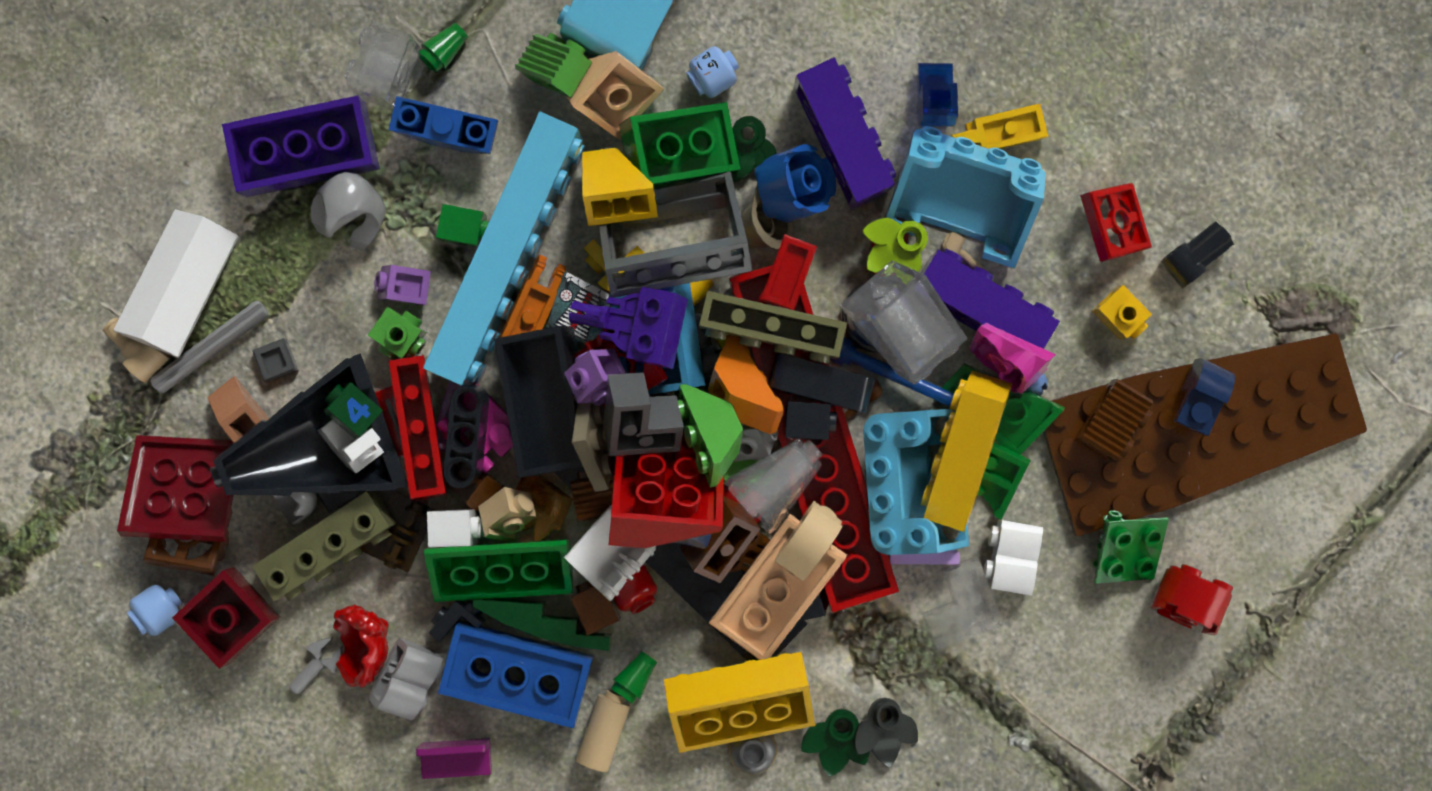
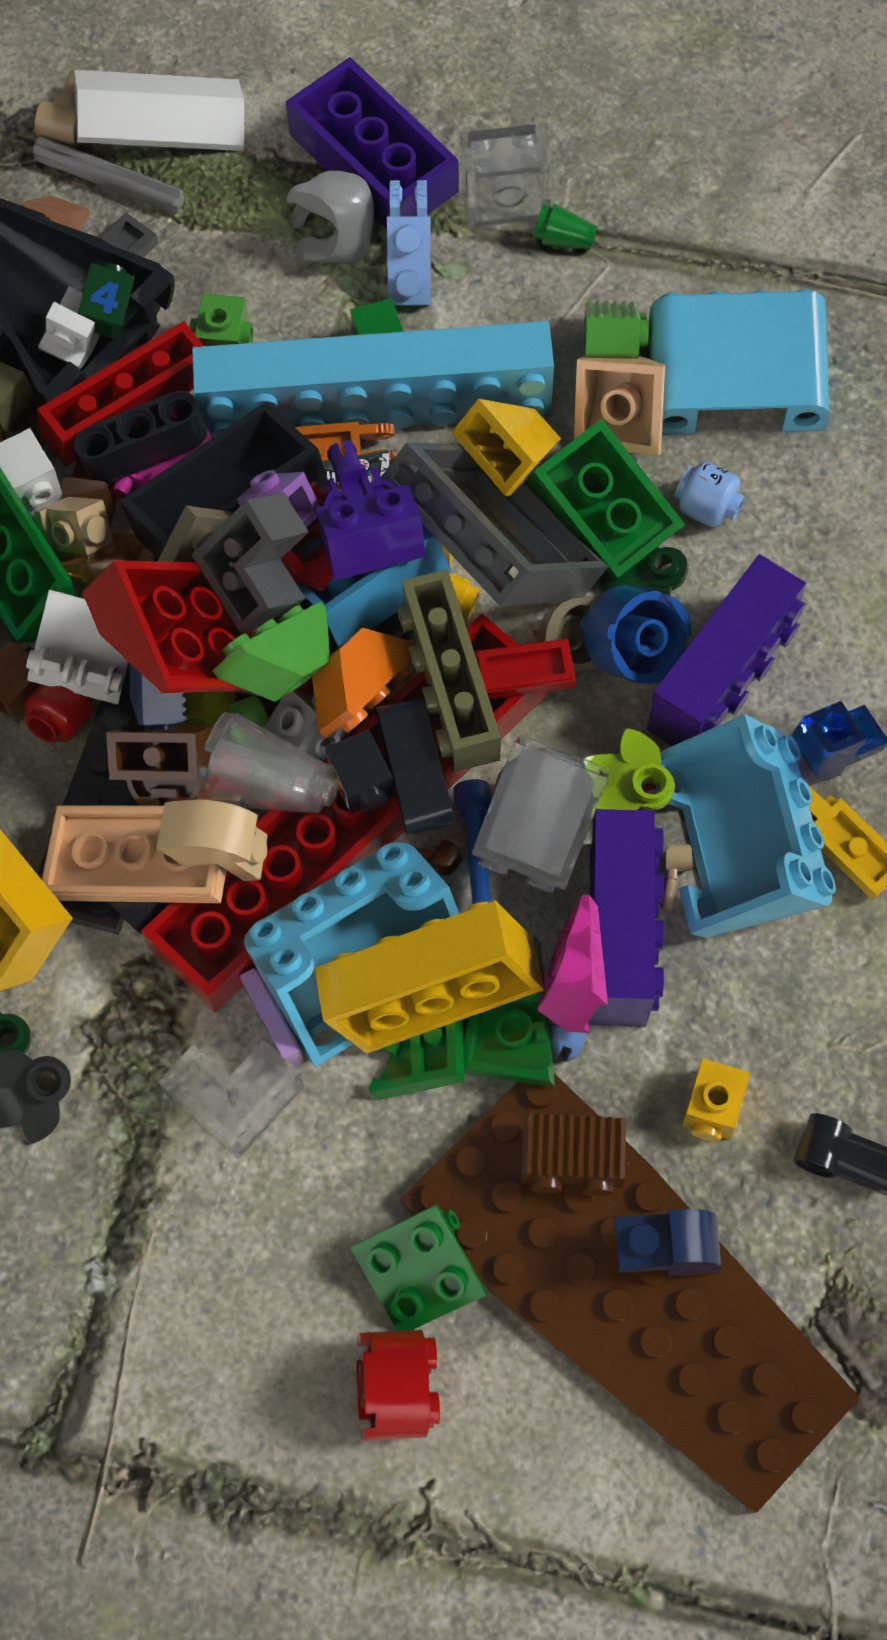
camera: 65 degrees right, 20 degrees down
medium lavender bracket [374,265,431,305] -> none
blue slope [388,96,499,154] -> none
white brick [983,520,1043,596] -> none
red piece [1080,183,1152,263] -> none
none -> light blue hinge [387,180,431,305]

